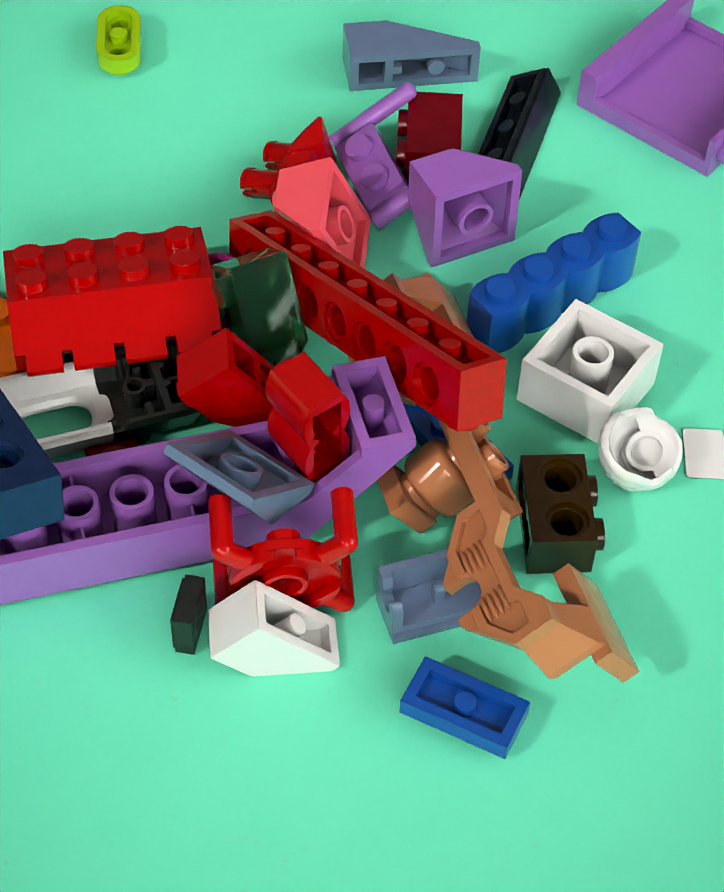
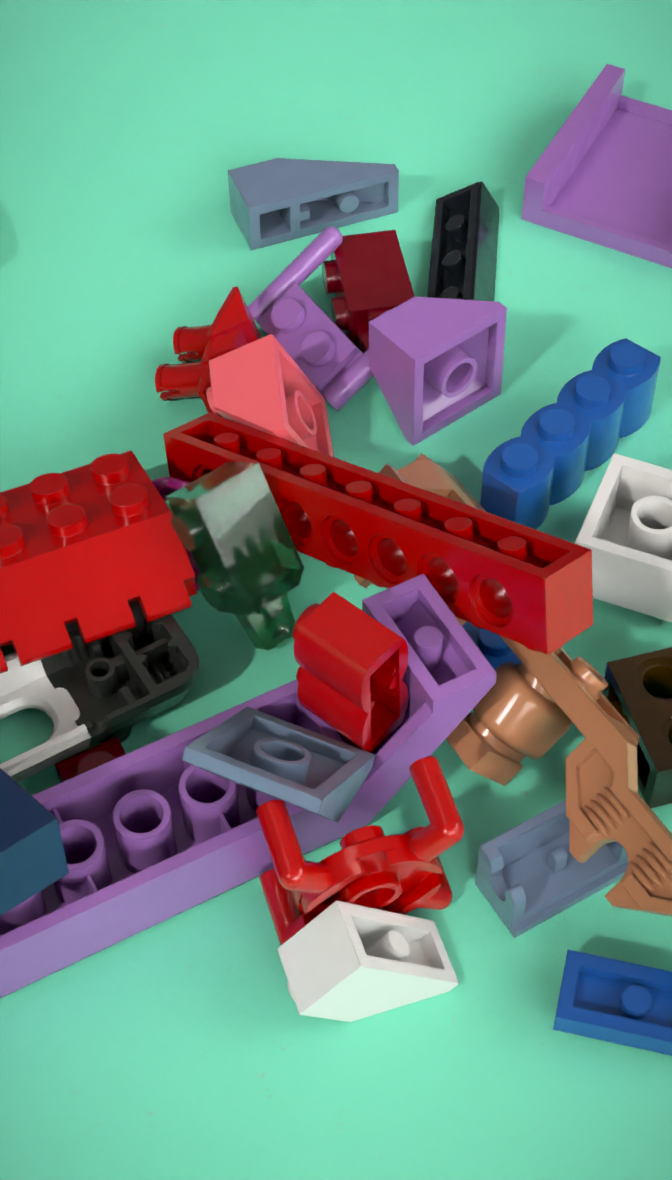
camera: 10 degrees left, 0 degrees up
pearl dark grey tile [170,574,207,655] -> none
red slope [176,328,274,427] -> none

